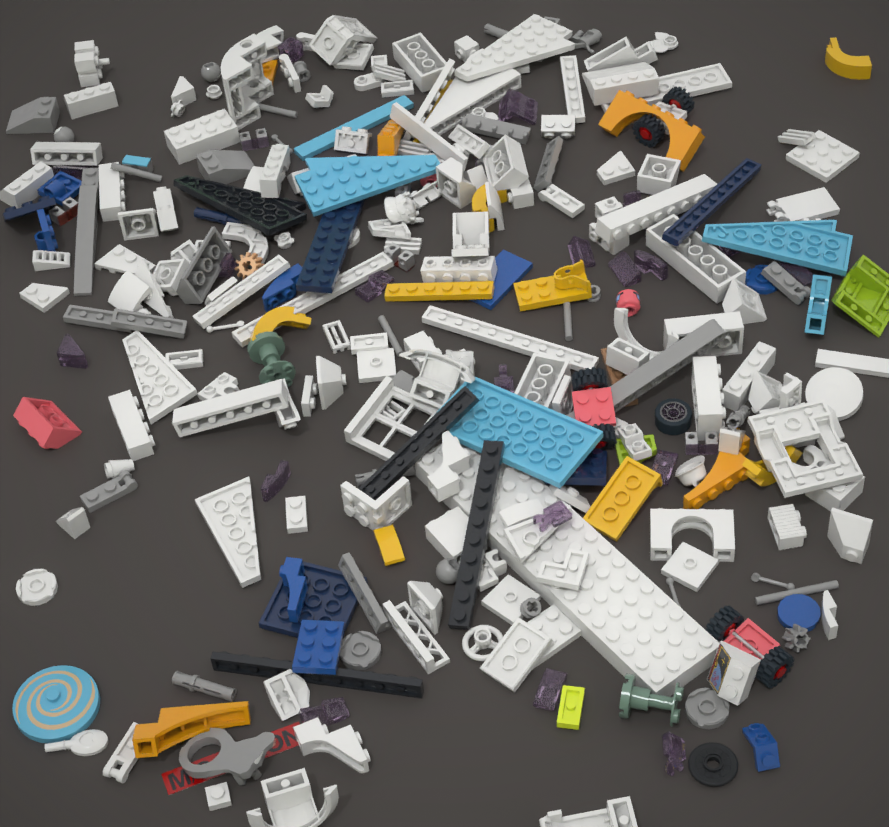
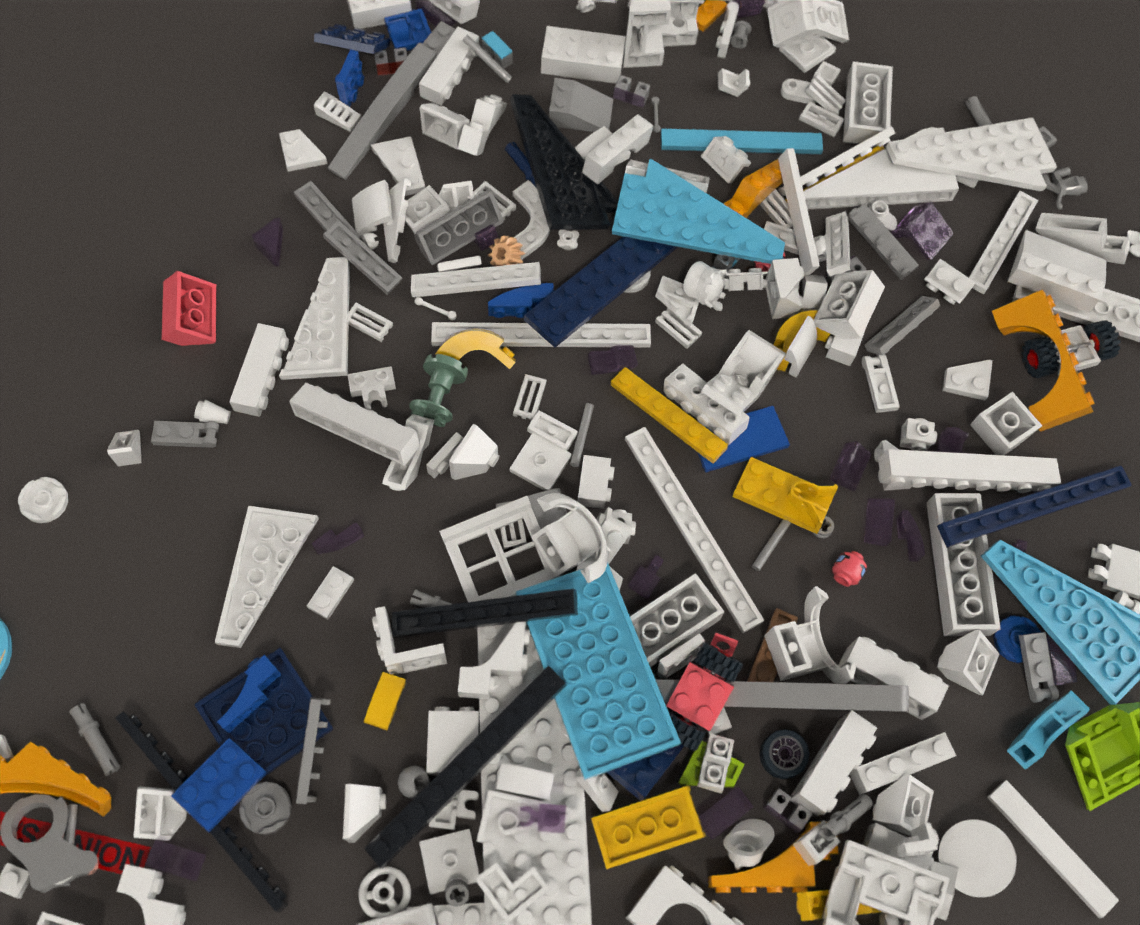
camera: 25 degrees right, 20 degrees up
light grey bar [258,103,298,118] -> none
white fence [382,600,450,674] -> none
flat silver piece [384,242,415,272] -> none
white brick [454,35,479,62] -> none

